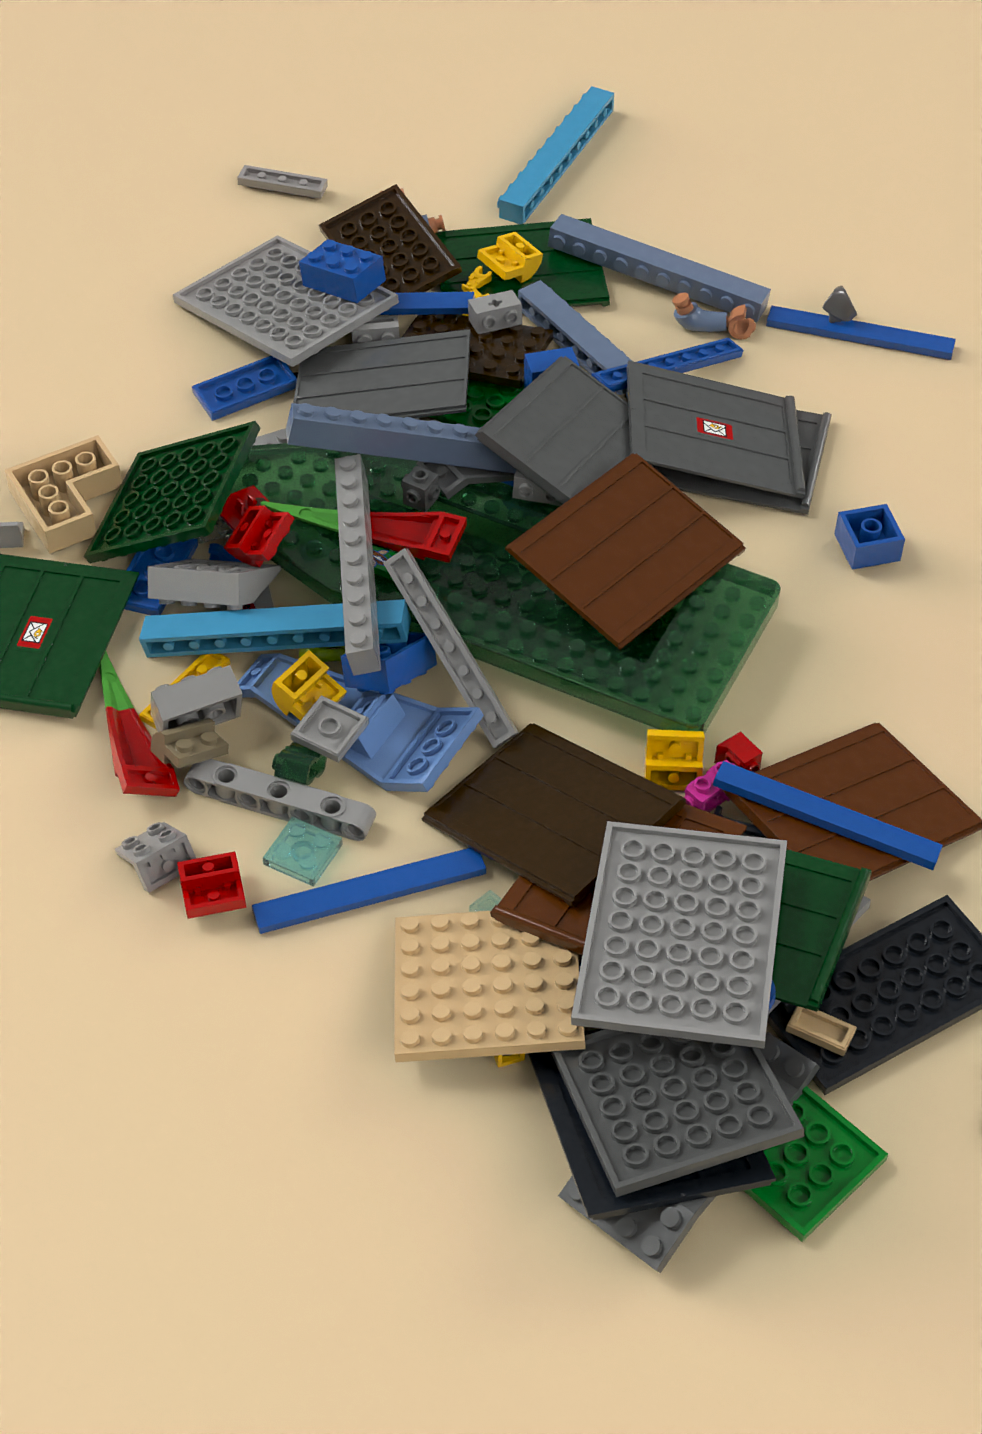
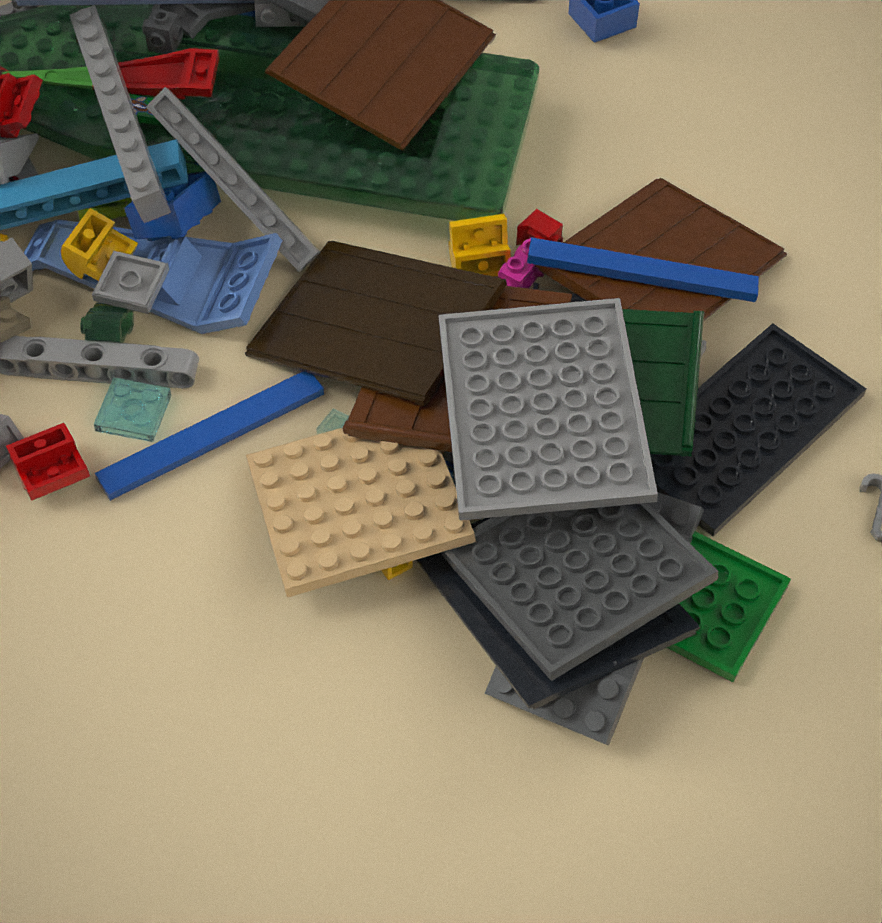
camera: 15 degrees left, 5 degrees up
tan tile [786,1006,857,1056] -> none

